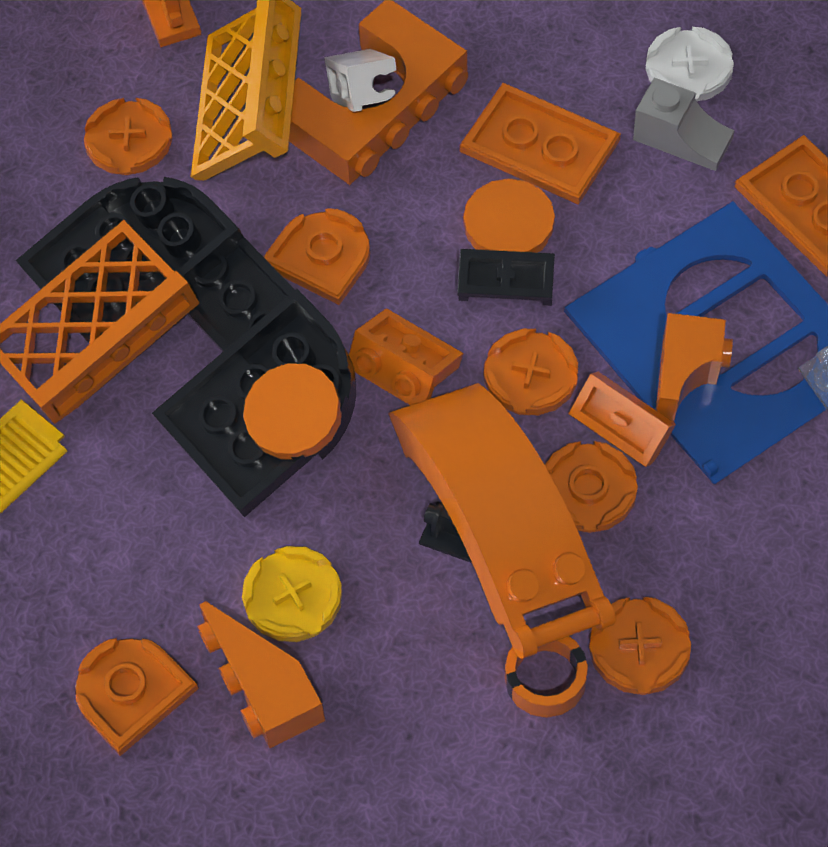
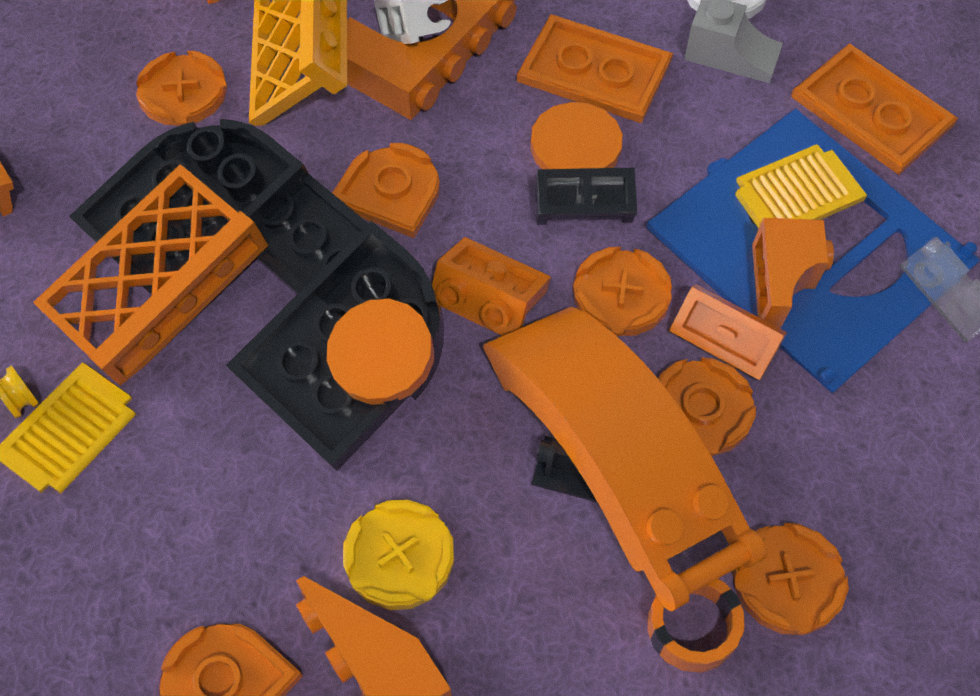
camera: 10 degrees left, 0 degrees up
none -> yellow window [735,144,867,229]

